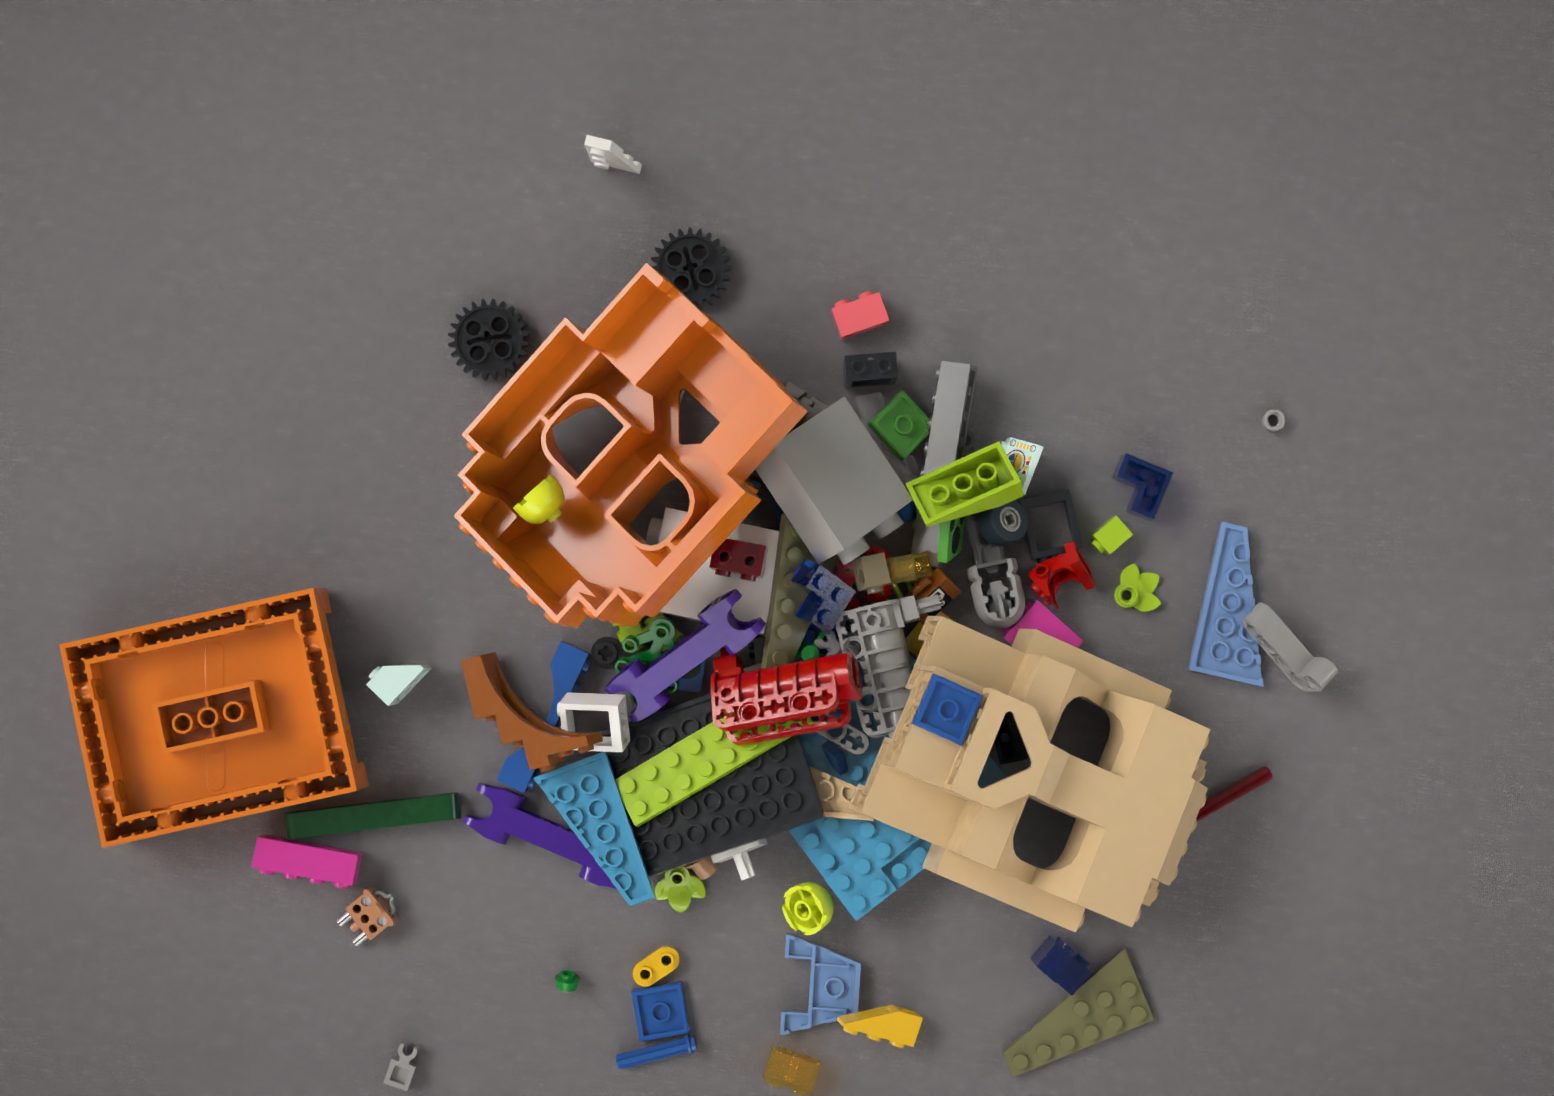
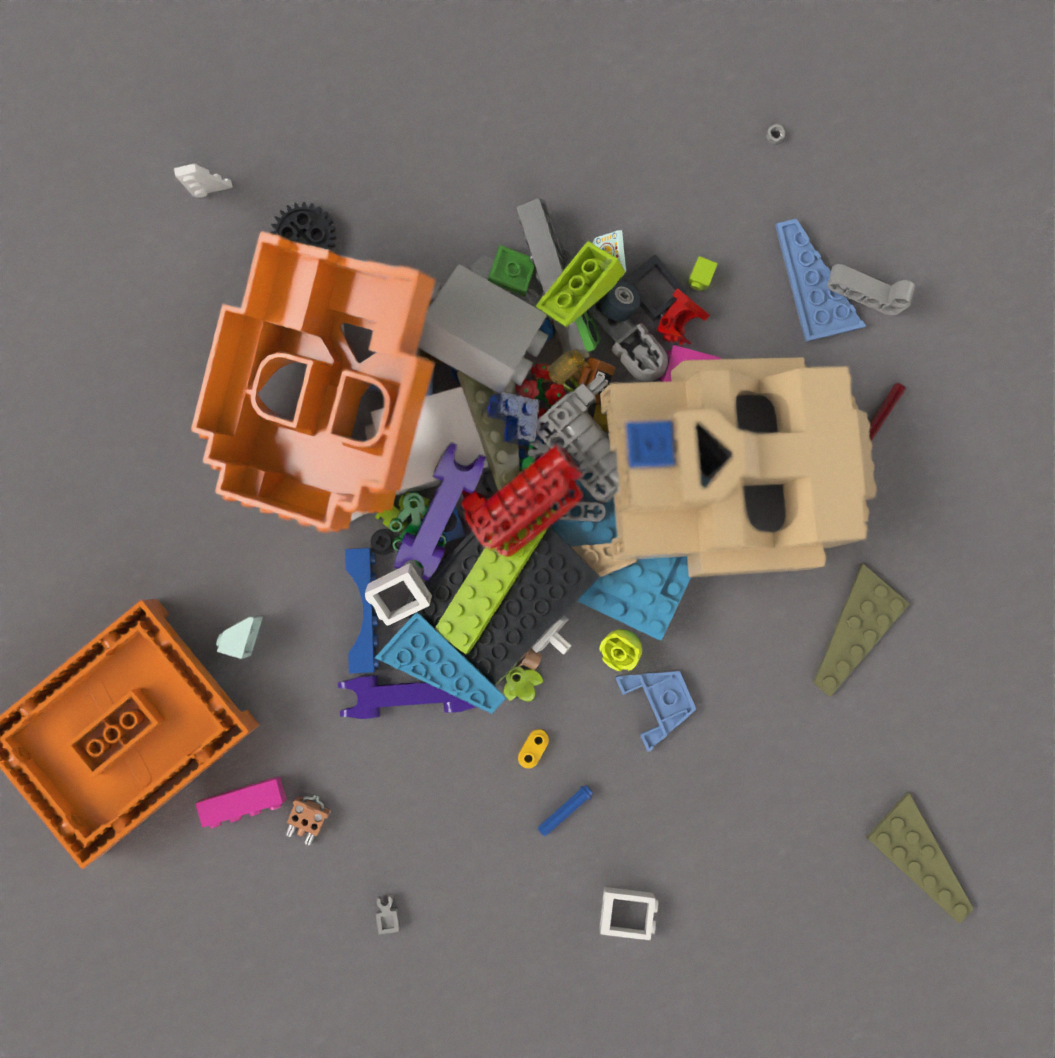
camera: 30 degrees left, 0 degrees up
dark green beam [284,792,461,839] -> none
black gear [448,299,531,381] -> none
dark orange arch [461,652,603,772] -> none
neon yellow cylinder [513,474,565,524] -> none
green plate [555,970,580,992] -> none
blue tile [631,981,690,1042] -> none
dark red brick [709,539,768,582] -> none
clear yellow brick [763,1045,821,1096] -> none
dark blue tile [821,741,848,775] -> none
coral brick [831,291,889,340] -> none
yellow slope [837,1004,923,1048] -> none
black window [843,352,898,388] -> none
dark tan brick [851,553,891,594] -> none
clear blue brick [1030,935,1092,996] -> none
clear blue brick [1112,453,1174,521] -> none
lime plate [1114,564,1161,612] -> none

